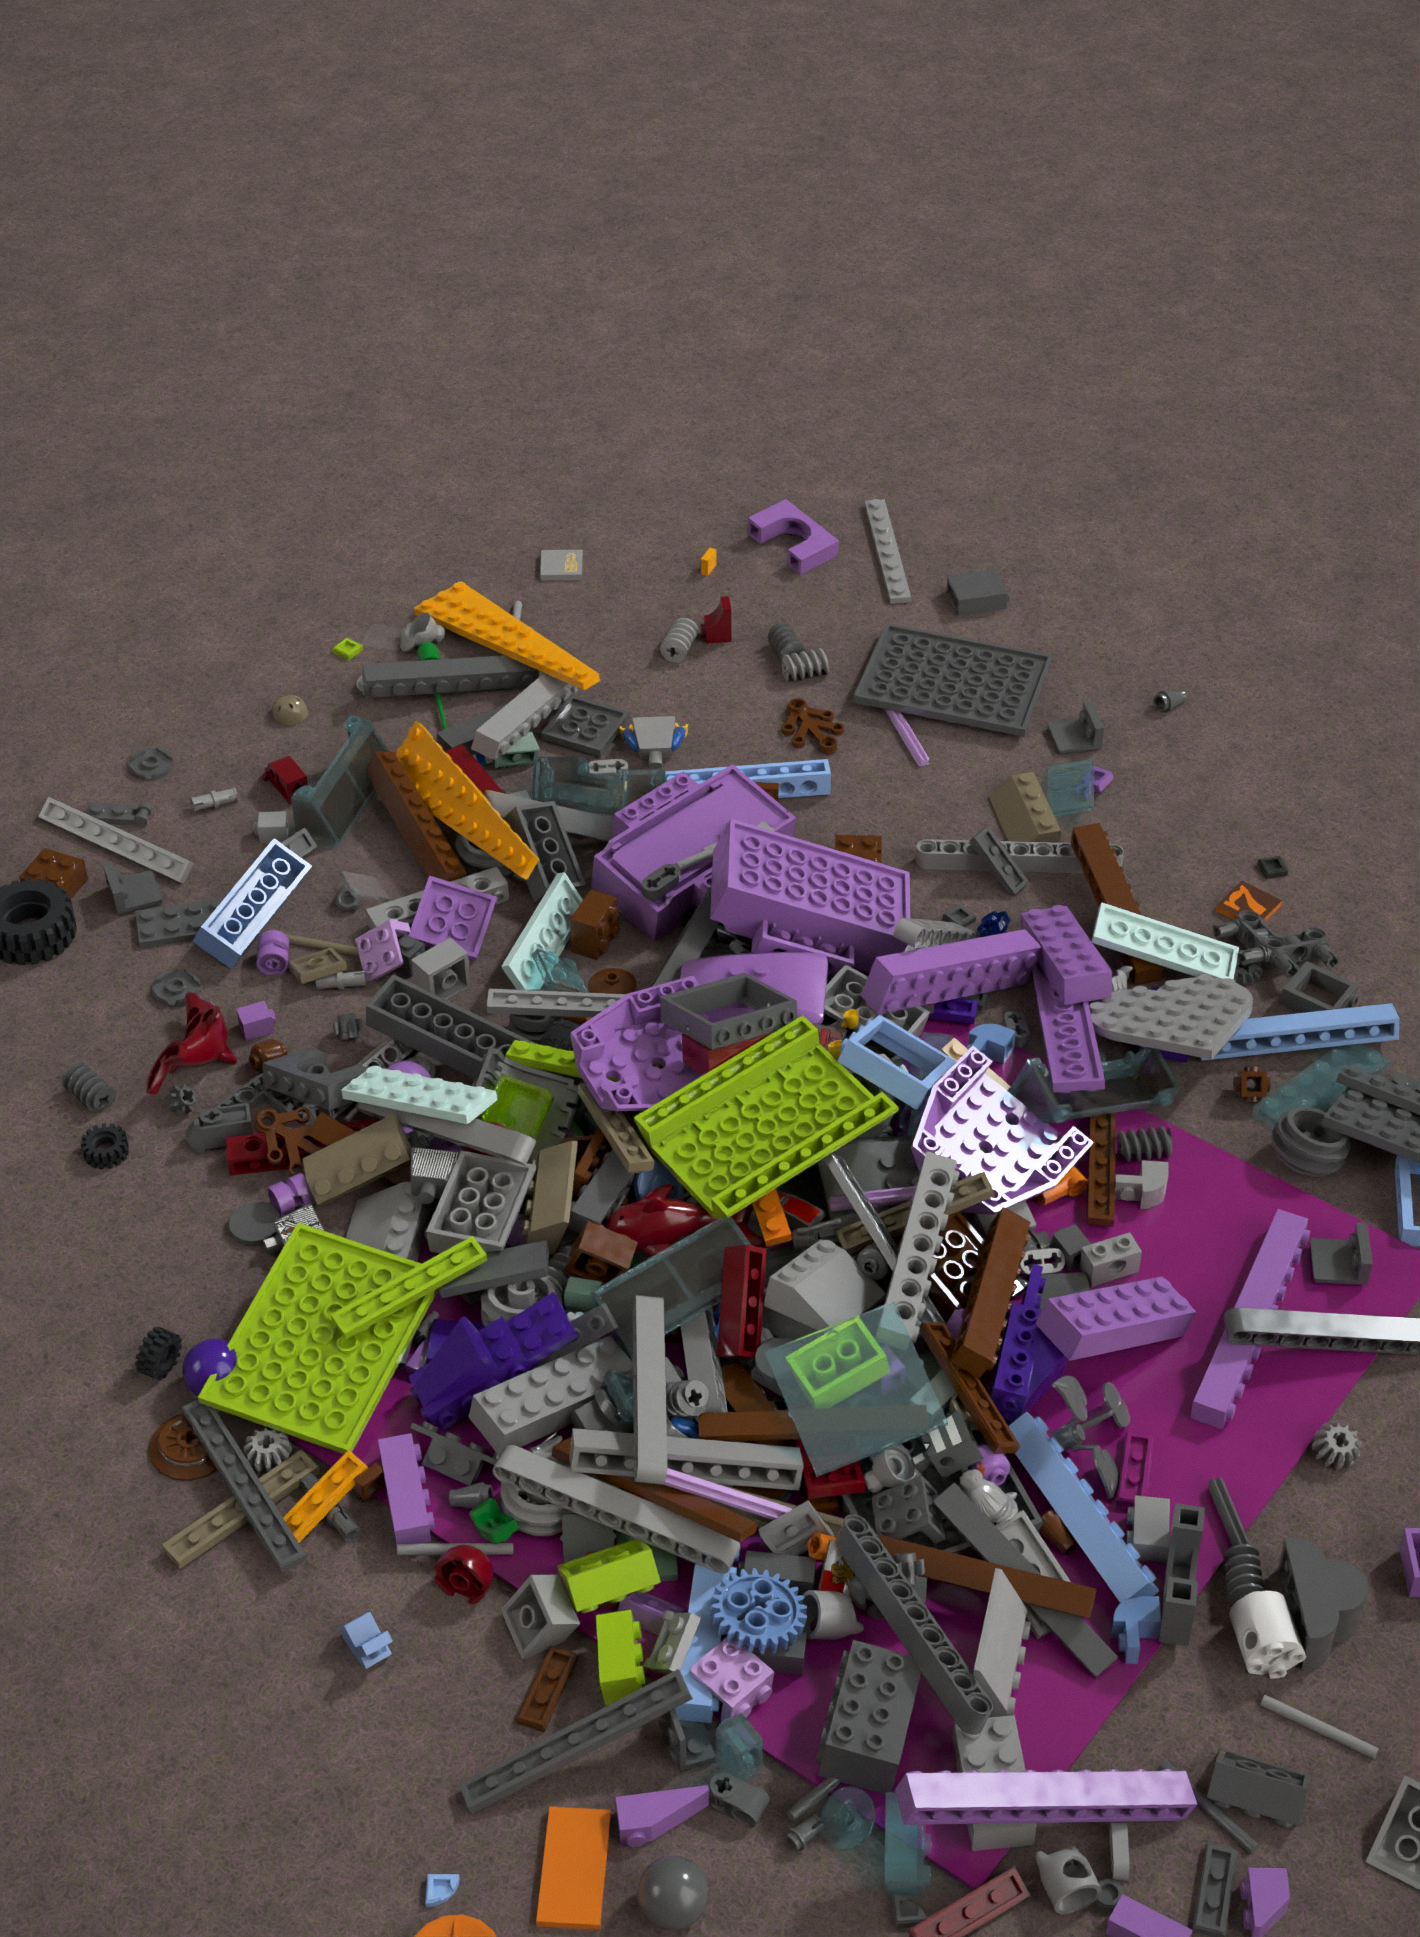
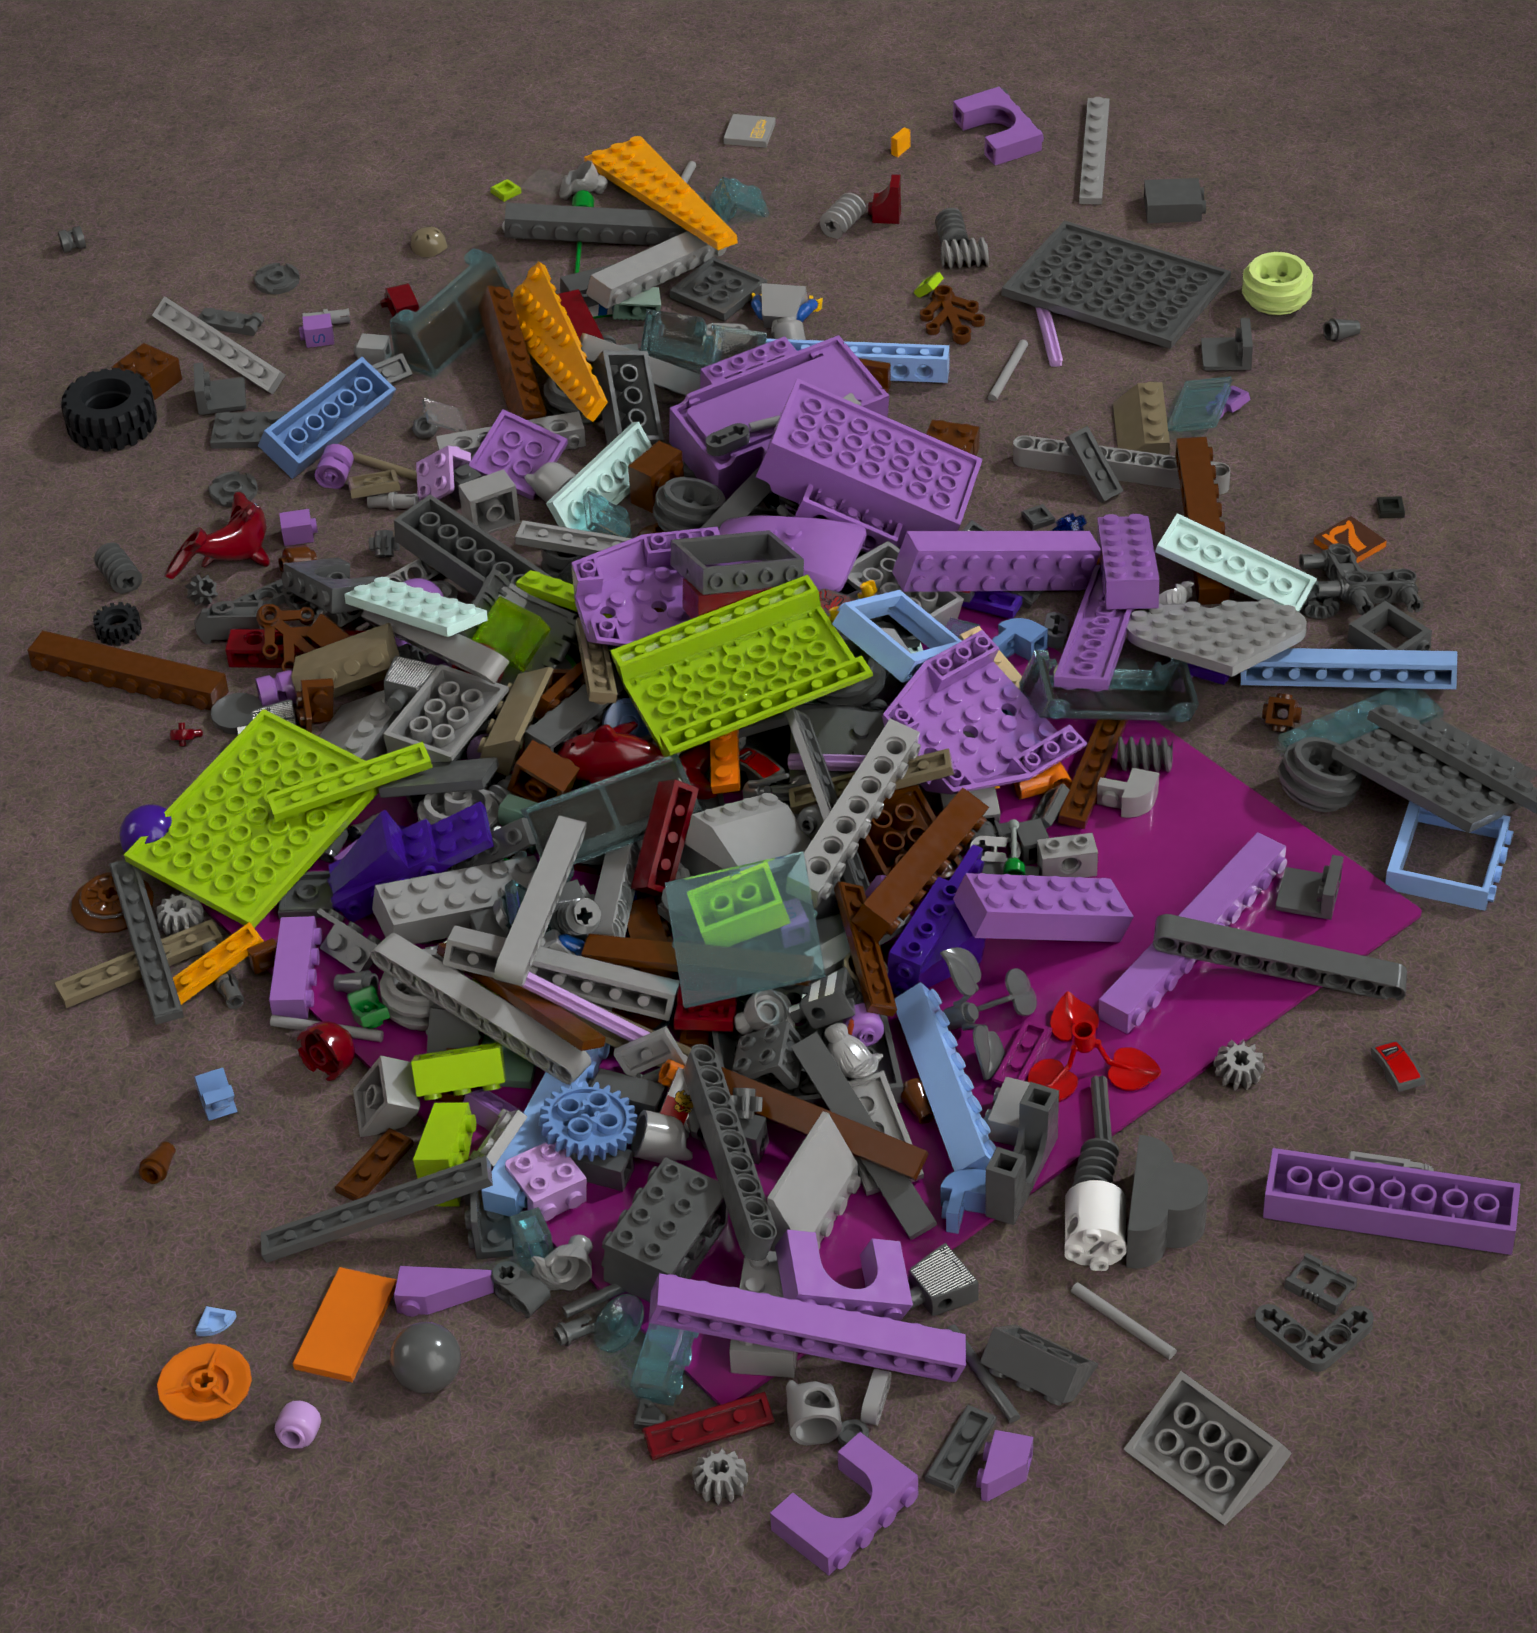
camera: 15 degrees right, 0 degrees up
black tyre [135,1326,182,1381] -> none
light grey beam [893,918,976,949] -> none
none -> reddish brown brick [27,630,229,711]
none -> reddish brown cone [139,1142,176,1184]
none -> dark red piece [170,722,203,746]
none -> dark grey tile [278,871,335,919]
none -> reddish brown bracket [295,678,334,733]
none -> medium lavender brick [299,313,334,348]
none -> light grey piece [524,461,576,503]
none -> light grey hair [531,1235,593,1291]
none -> dark grey wheel [652,477,727,532]
none -> clear light blue bracket [710,176,769,224]
none -> light grey head [773,317,806,340]
none -> medium lavender arch [775,1230,913,1321]
none -> dark grey torso [908,1243,979,1316]
none -> lime tile [914,272,944,298]
none -> light grey bar [988,340,1028,401]
none -> hinge [1003,819,1025,875]
none -> red plant [1028,991,1161,1101]
none -> dark grey plate [1031,783,1070,829]
none -> yellowish green wheel [1242,252,1313,315]

